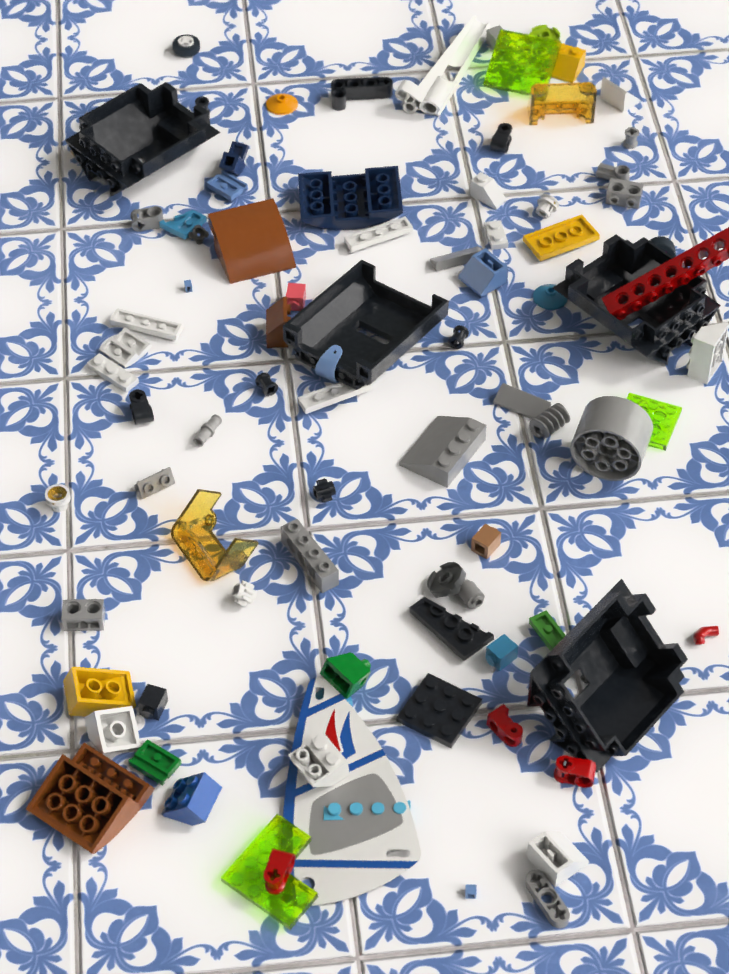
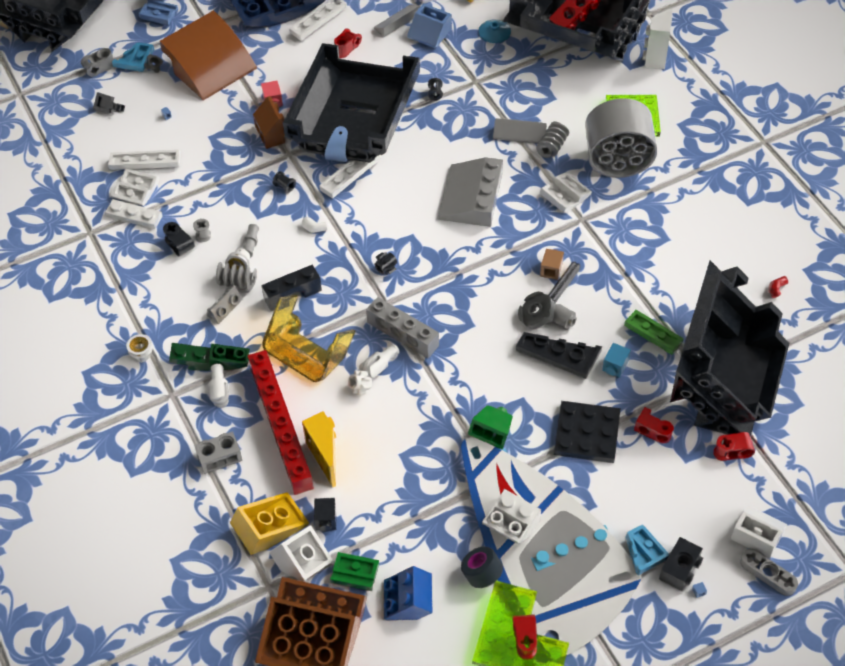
camera: 20 degrees left, 5 degrees up
none -> black plate [93,92,126,113]
none -> dark green slope [169,343,250,371]
none -> light grey bush [193,218,211,242]
none -> white arm [208,364,229,408]
none -> light grey piece [216,262,257,291]
none -> white piece [225,248,250,271]
none -> red brick [248,350,314,495]
none -> black arch [261,264,322,312]
none -> white arm [302,217,328,233]
none -> yellow slope [302,411,337,488]
none -> red piece [334,28,362,58]
none -> white arm [359,344,400,378]
none -> black wheel [461,546,503,588]
none -> white slope [540,172,592,213]
none -> axle [548,262,580,304]
none -> dark azure wing [625,524,670,576]
none -> black brick [659,537,704,591]

